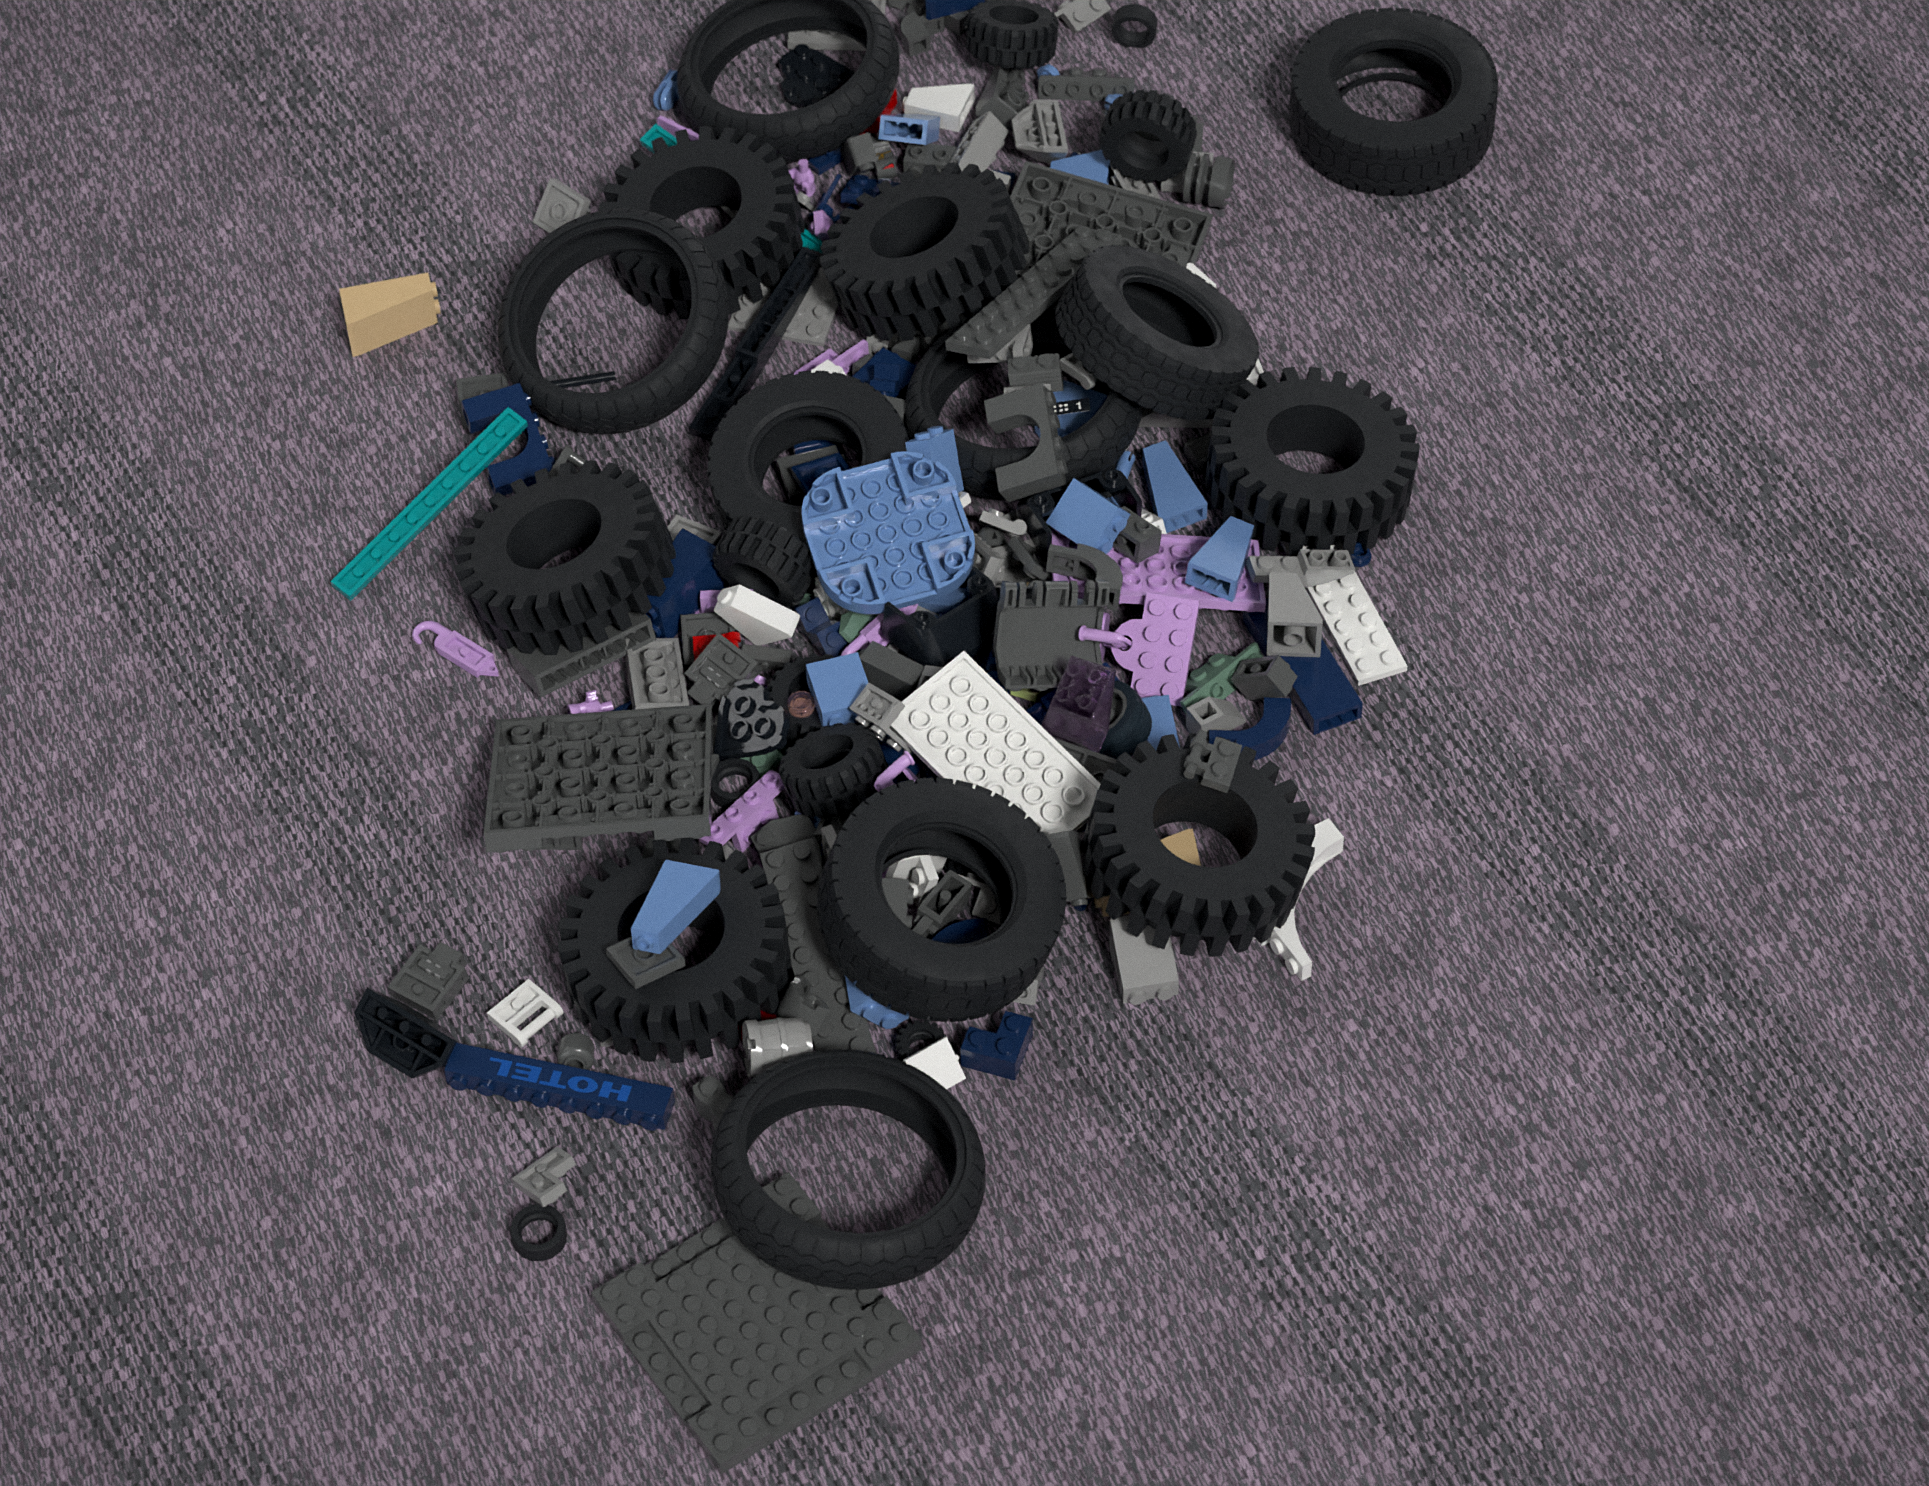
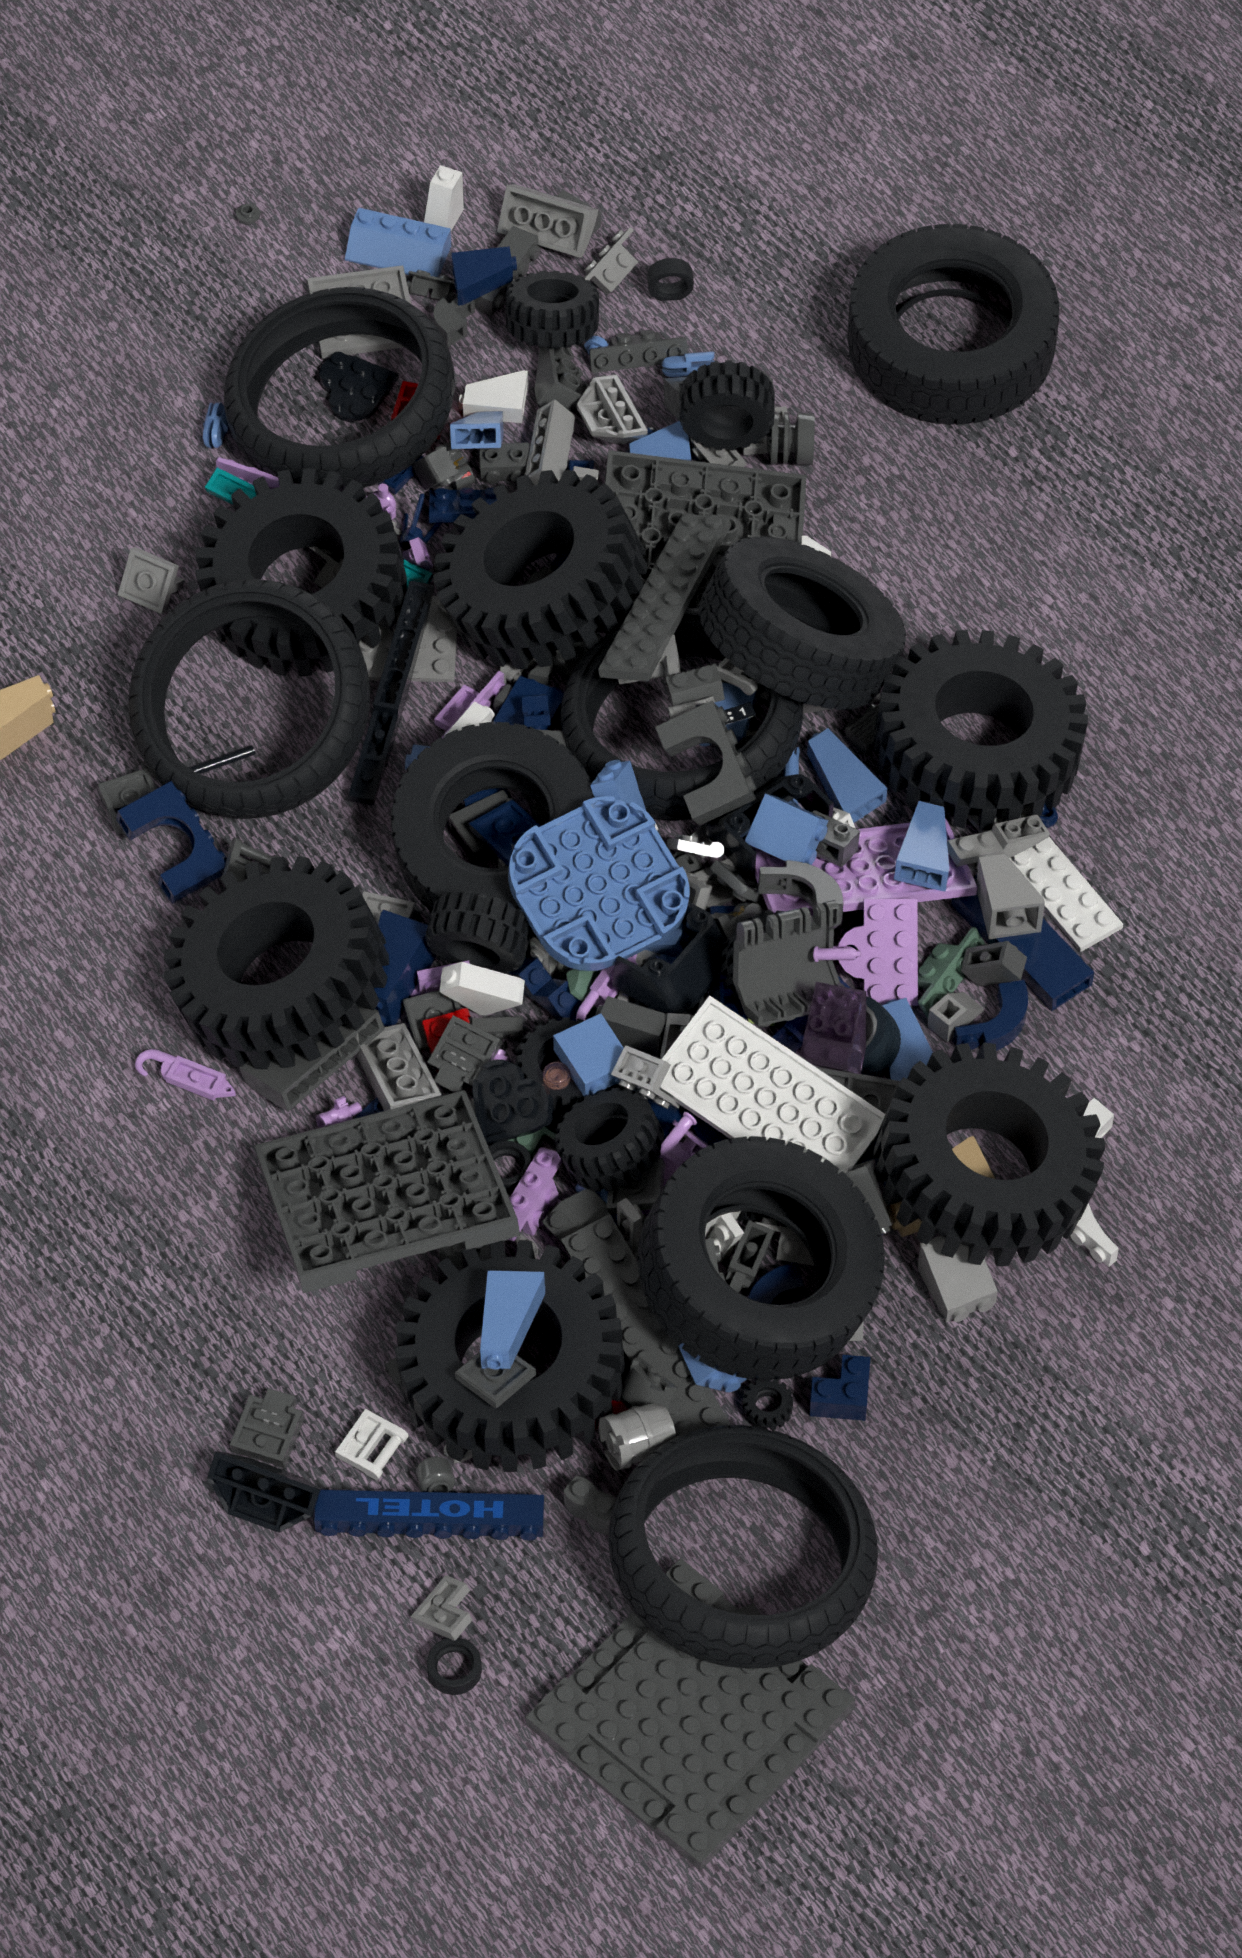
camera: 15 degrees left, 5 degrees up
teal plate [330,407,528,601] -> none
white piece [903,1037,966,1089] -> none
dark grey plate [1184,730,1243,793] -> none

